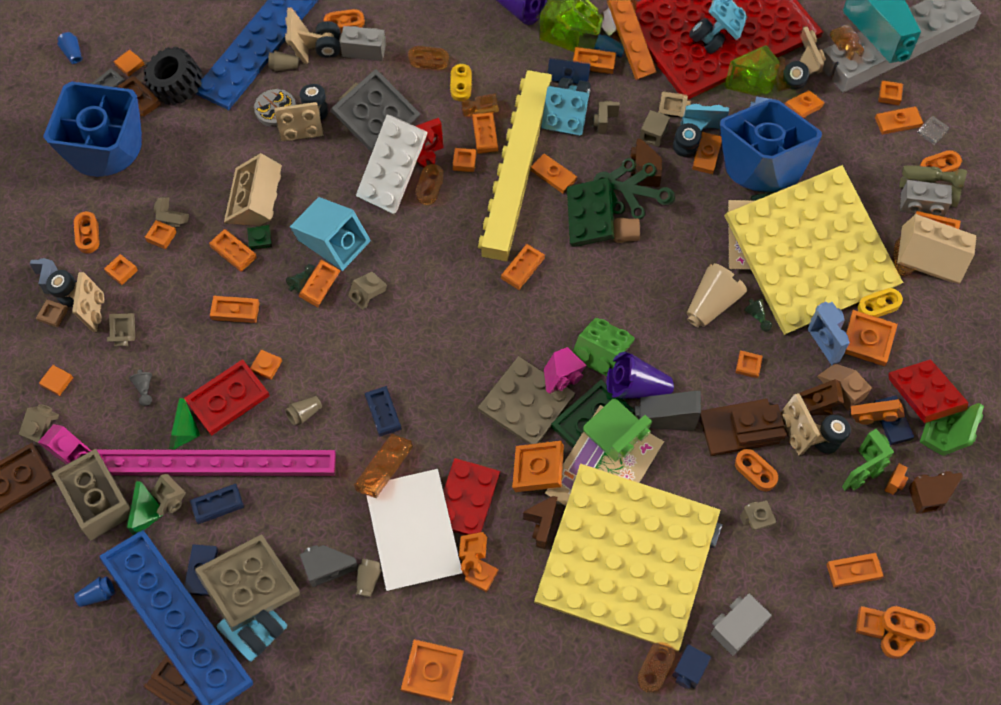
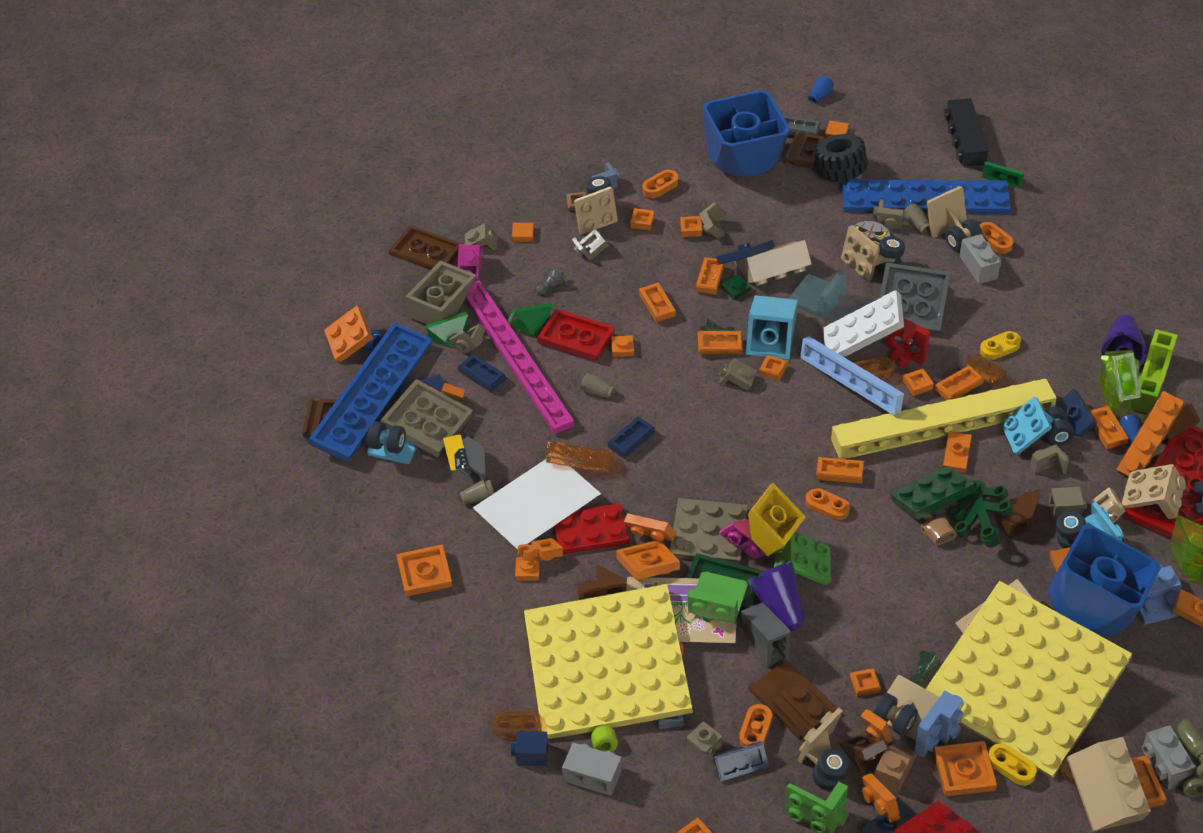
camera: 65 degrees right, 15 degrees down
clear orange plate [408,46,449,70] -> none
tan cone [687,263,747,327] -> none
none -> orange plate [324,305,373,362]
none -> orange tile [441,383,465,402]
none -> yellow sticker [443,435,469,471]
none -> lime piece [591,725,618,752]
none -> orange plate [624,513,676,542]
none -> plate [712,741,769,782]
none -> dark blue plate [716,240,775,264]
none -> yellow slope [748,483,806,556]
none -> orange tile [759,355,788,381]
none -> clear light blue bracket [789,271,848,318]
none -> light blue plate [800,336,904,416]
none -> orange plate [805,488,850,520]
none -> orange plate [861,709,893,746]
none -> dark tan bracket [873,199,903,229]
none -> tan plate [873,675,940,741]
none -> tan bracket [1122,464,1186,519]

